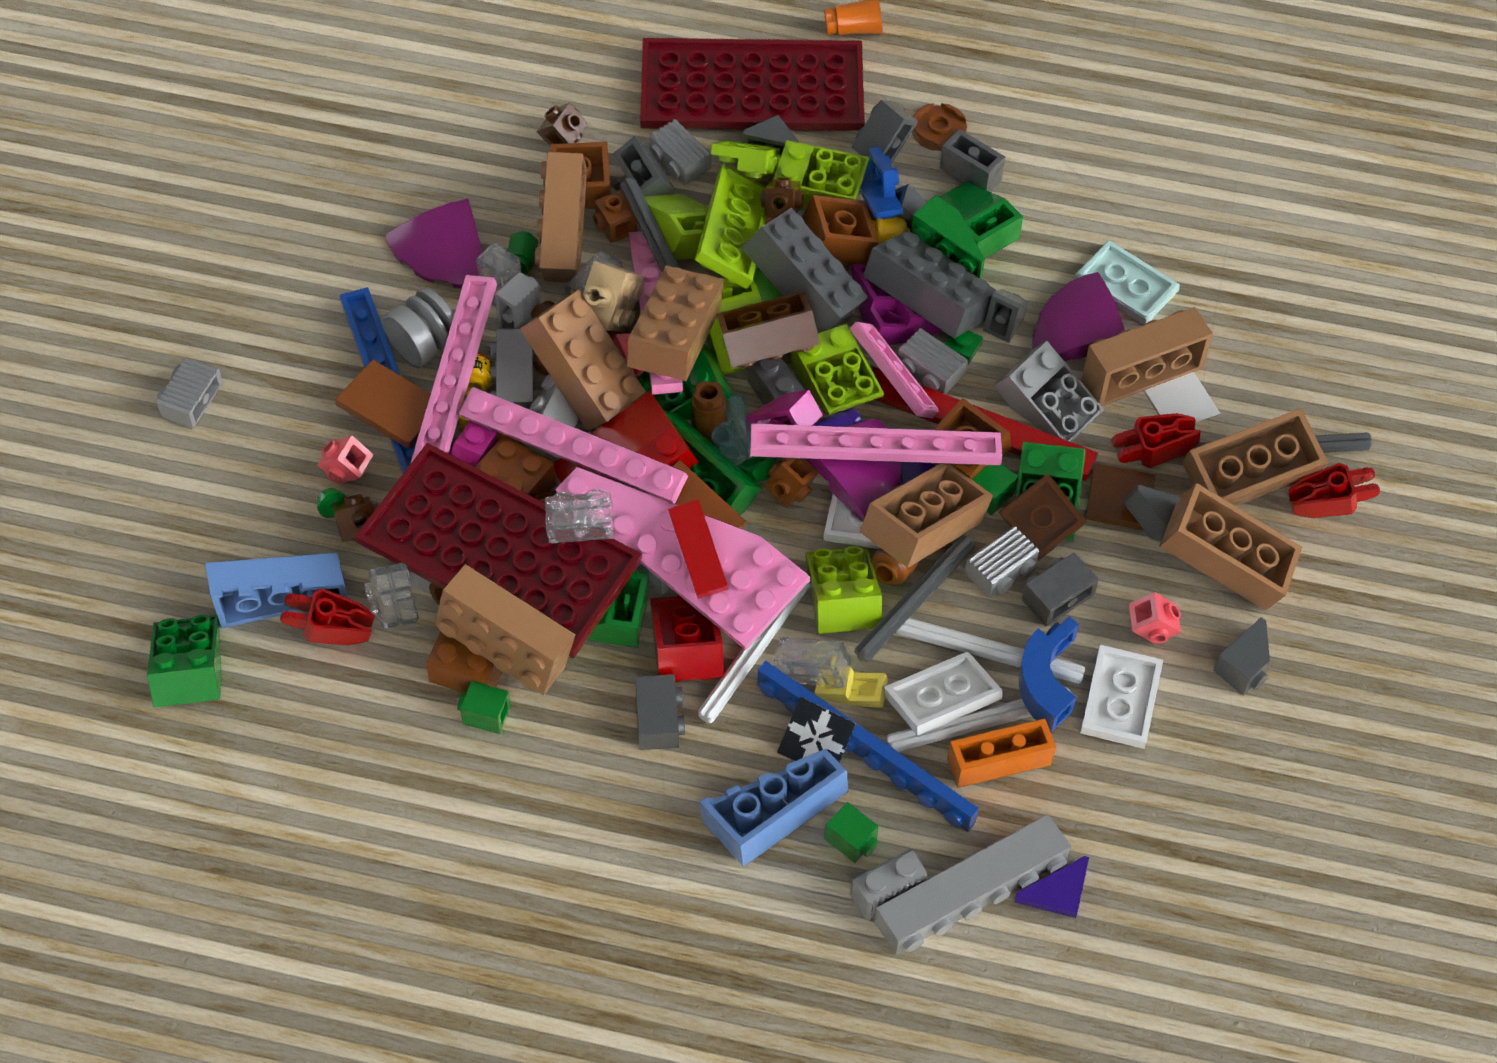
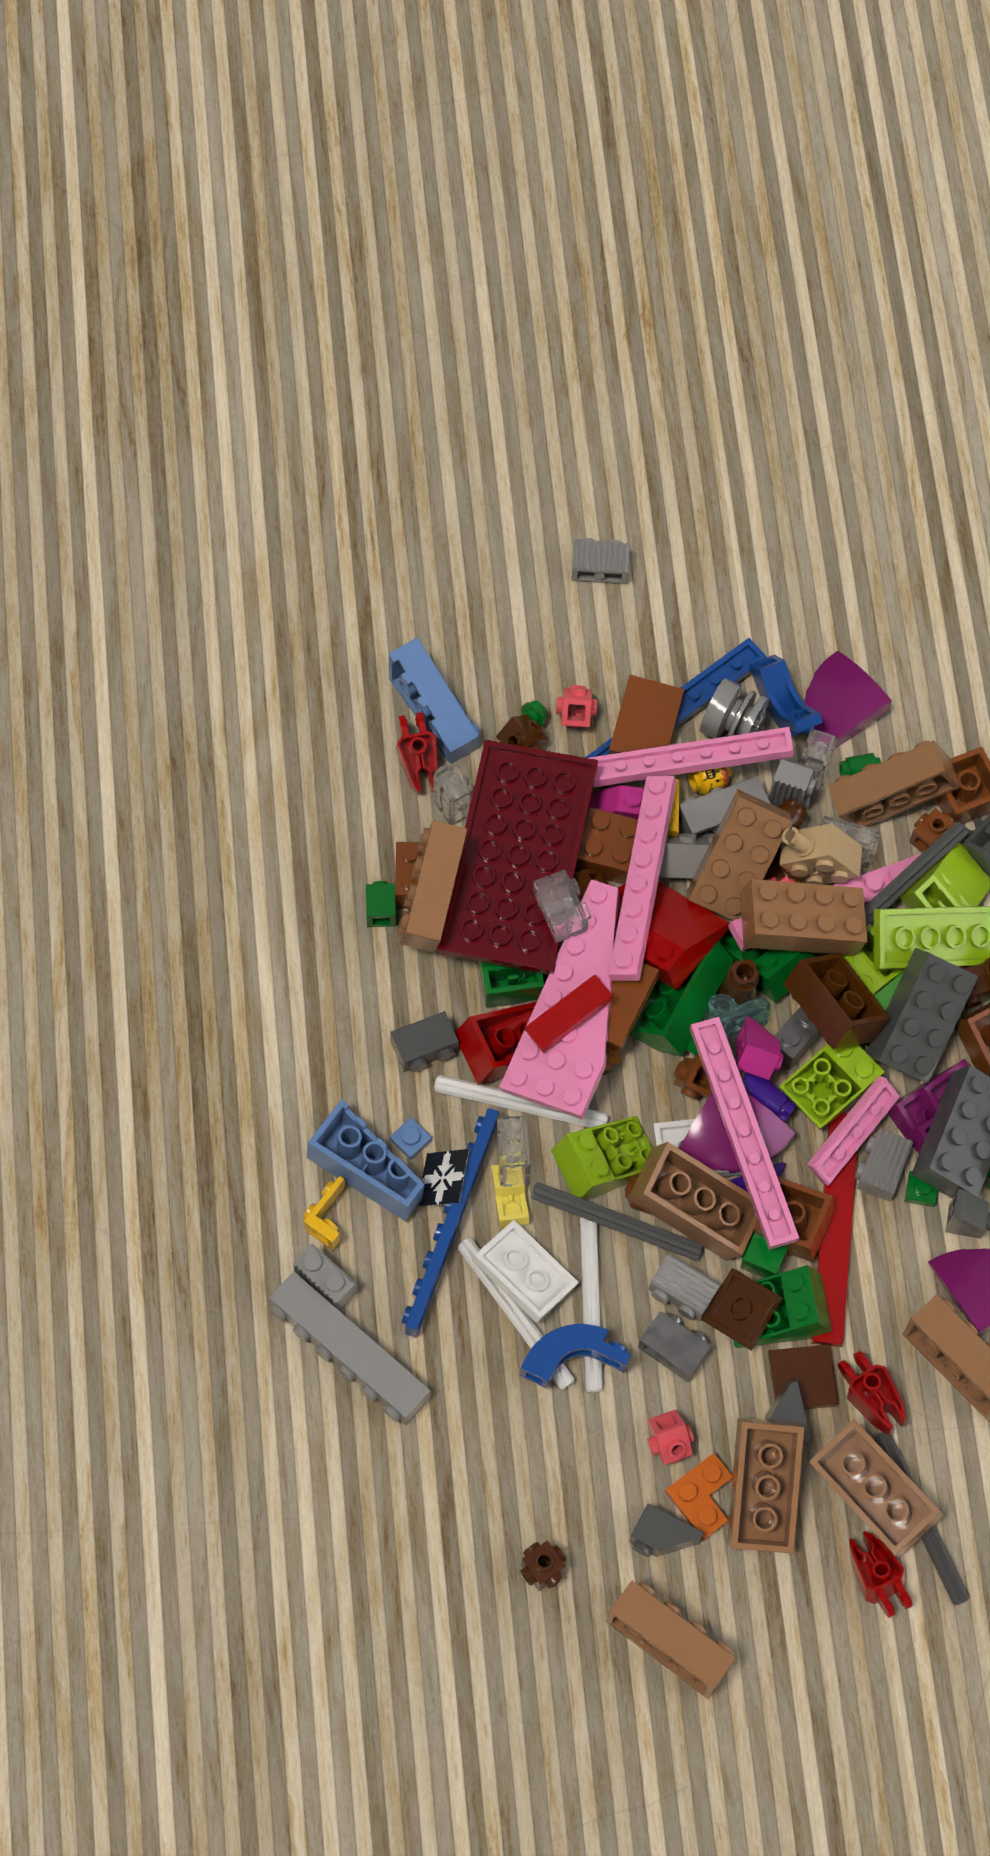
camera: 70 degrees right, 10 degrees up
green slope [147,614,222,708] -> none
green brick [824,802,879,863] -> none
orange brick [947,719,1056,788] -> none
light grey slope [993,341,1104,442] -> none
dark purple tile [1014,856,1089,918] -> none
white plate [1080,645,1163,749] -> none
white sticker [1145,372,1221,423] -> none
none -> yellow bracket [303,1176,346,1251]
none -> medium blue plate [390,1117,432,1161]
none -> reddish brown brick [520,1540,567,1591]
none -> medium nougat brick [606,1580,736,1699]
none -> orange plate [665,1453,733,1541]
none -> blue arch [749,655,823,737]

